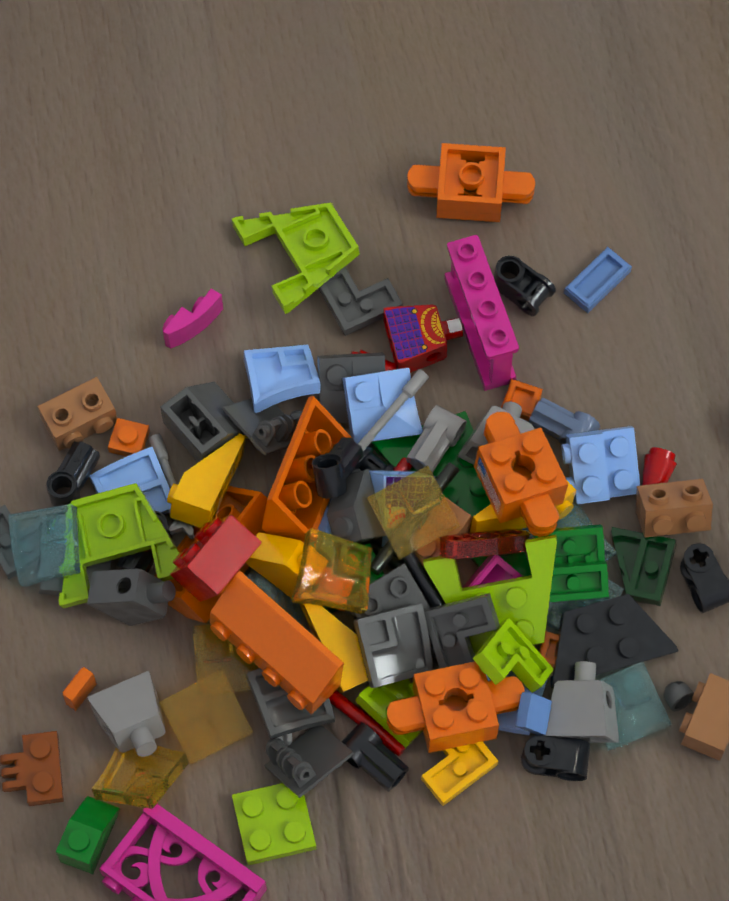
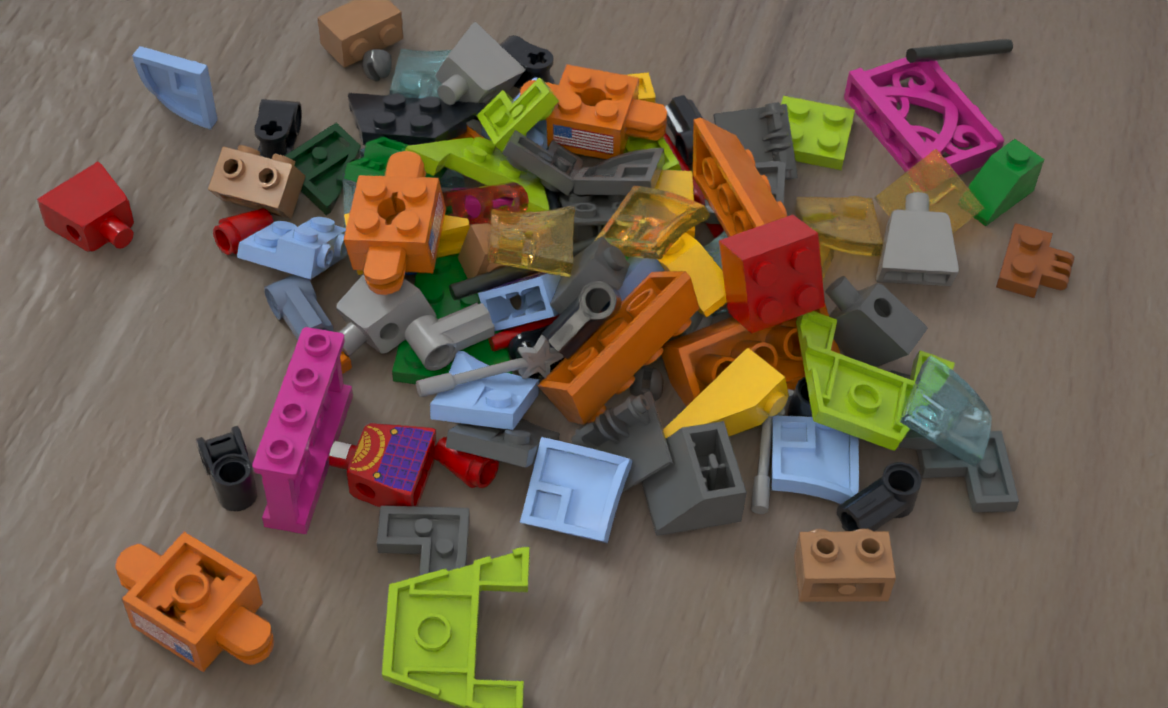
camera: 155 degrees left, 15 degrees down
orange tile [62,667,97,711] -> none
orange plate [108,418,150,457] -> none
dark pink slope [163,289,223,349] -> none
medium blue tile [516,692,552,735] -> none
medium blue tile [564,247,632,313] -> none

